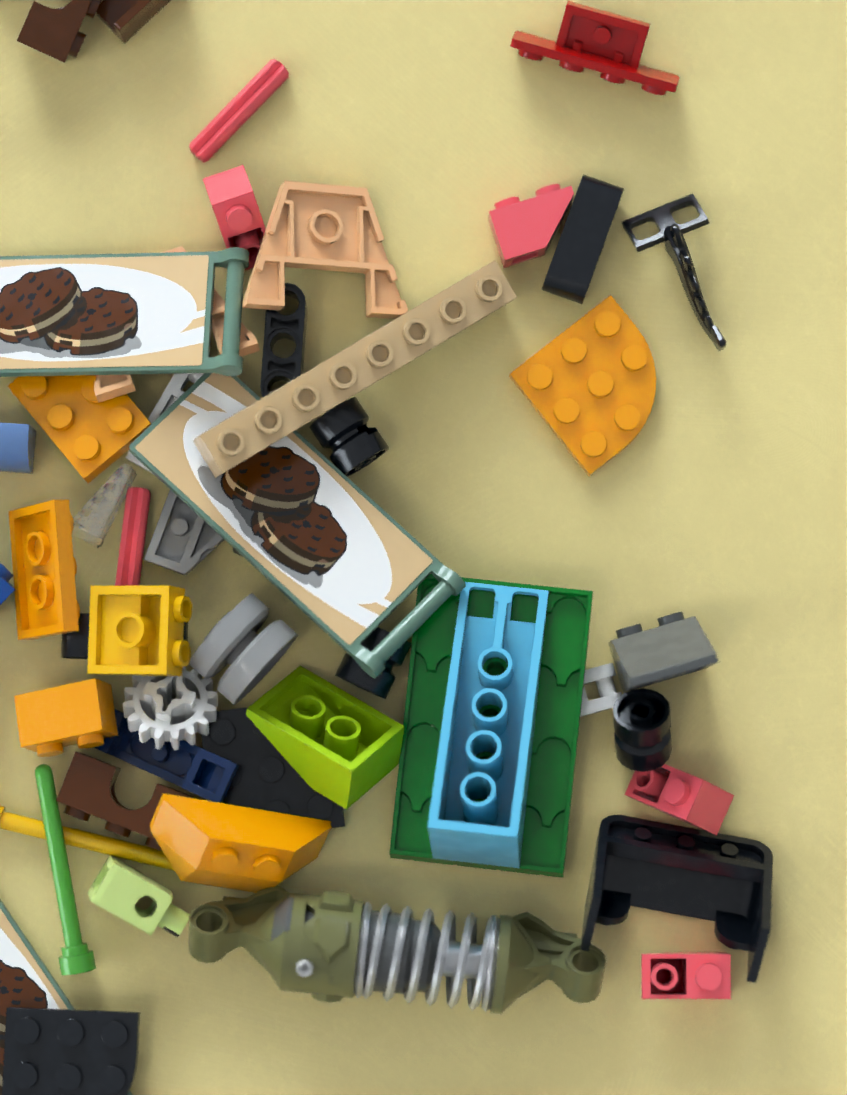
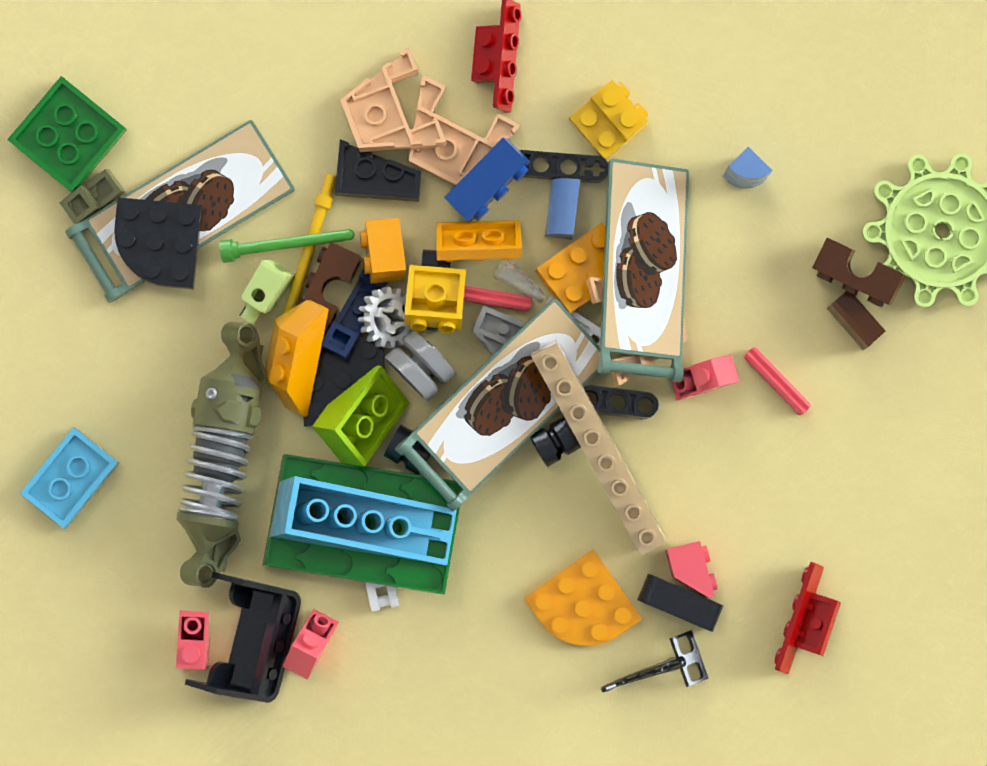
camera: 90 degrees right, 0 degrees up
light nougat wing [242,181,408,319] -> none
slope [609,612,718,693] -> none
black wheel [613,688,672,772] -> none

